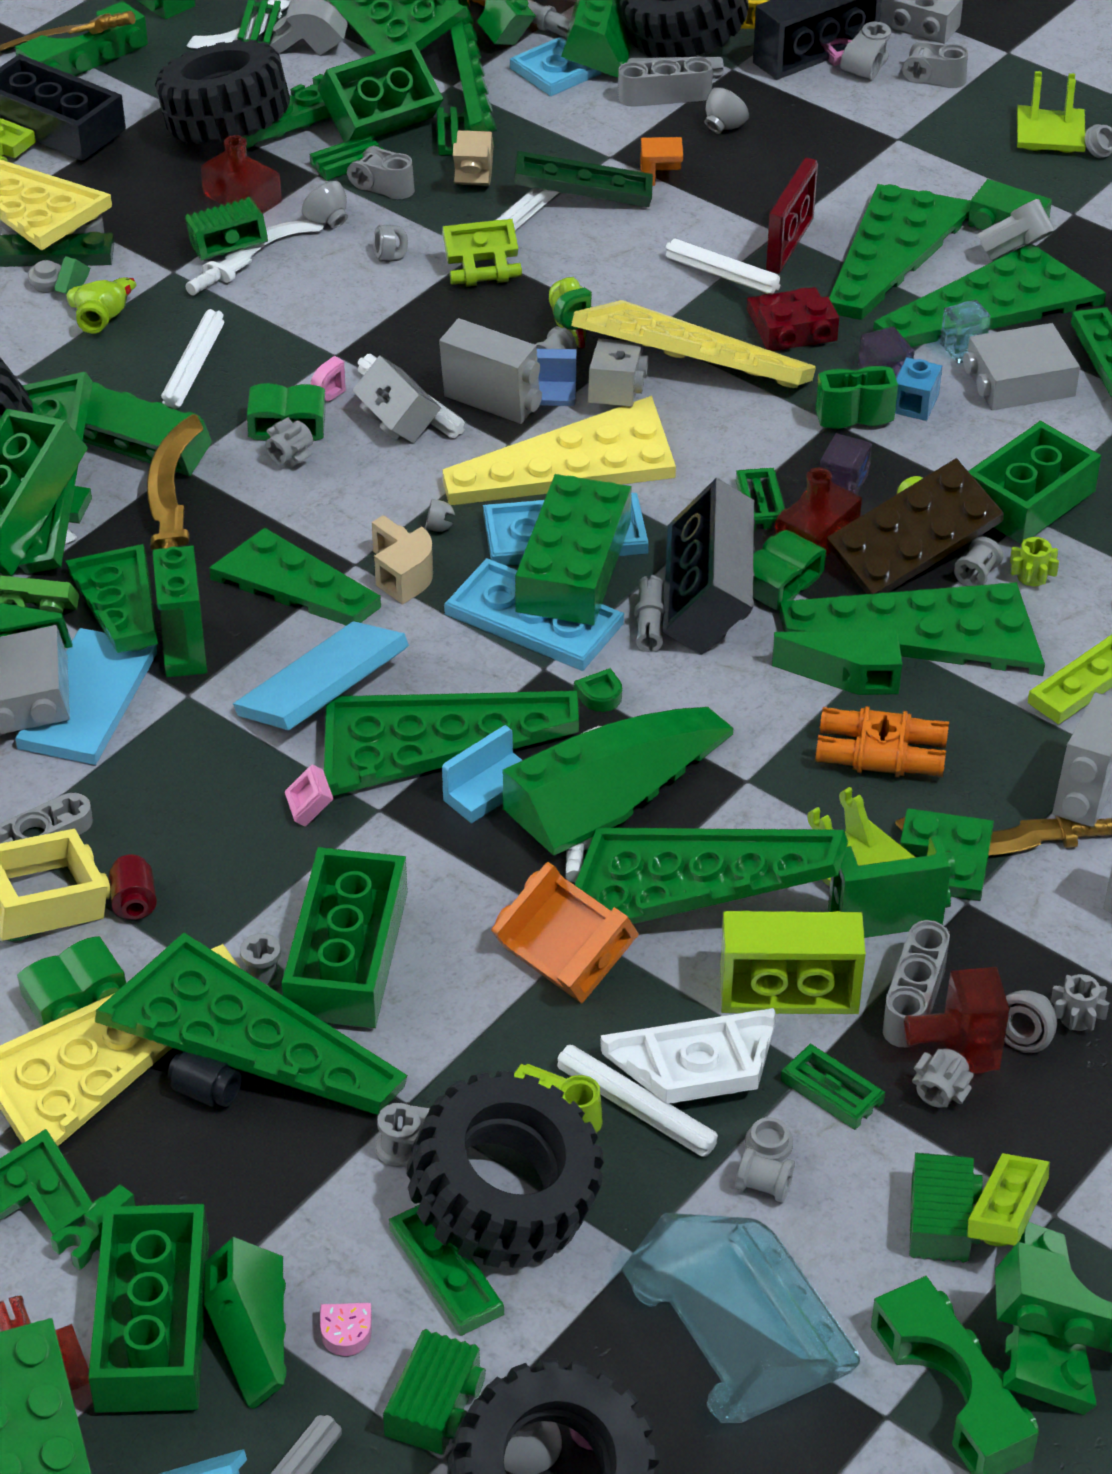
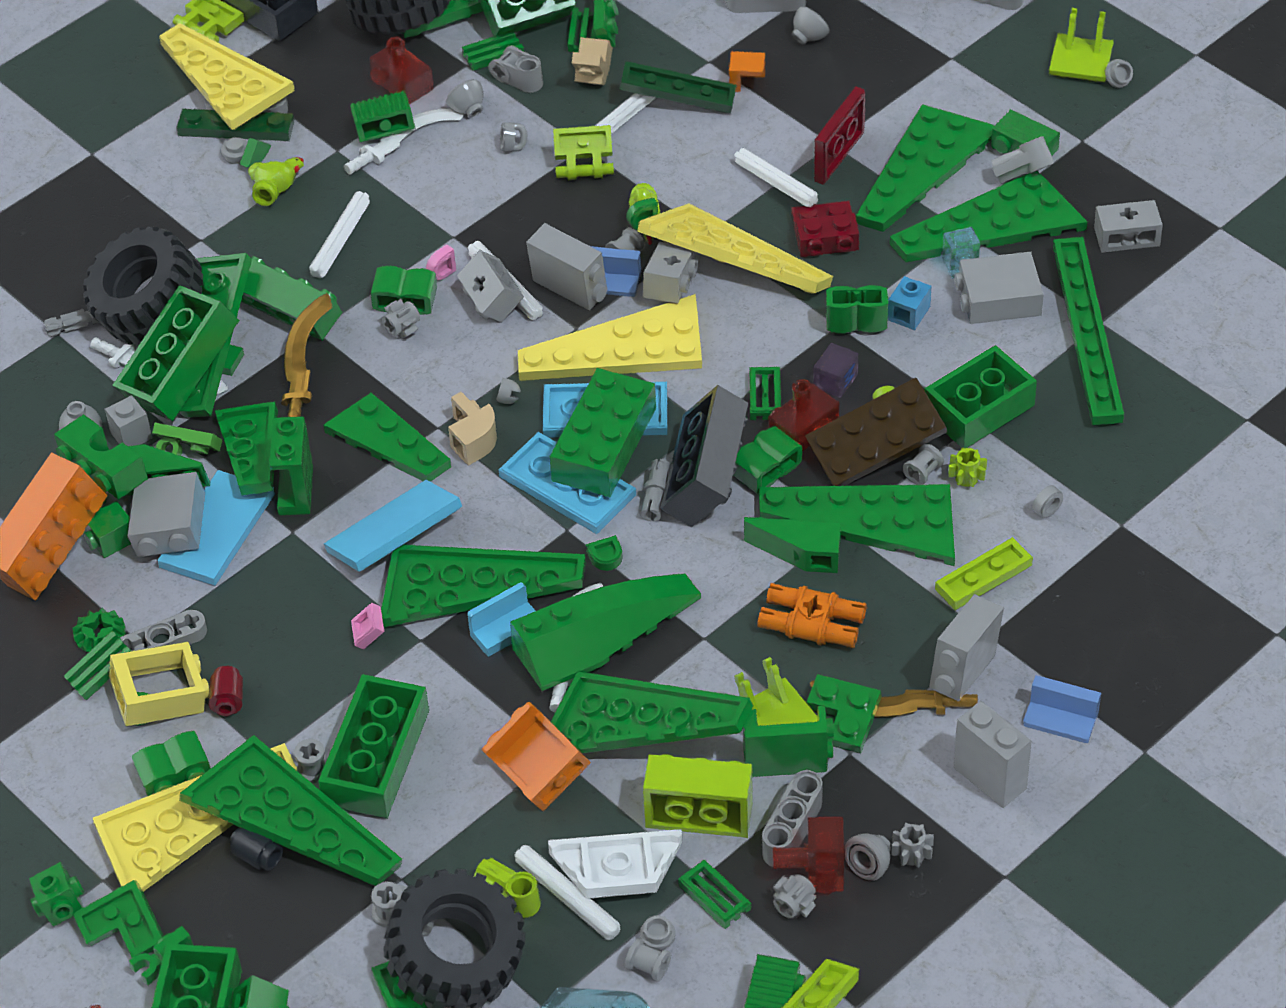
camera: 10 degrees right, 5 degrees up
clear purple brick [858,326,915,378] -> none

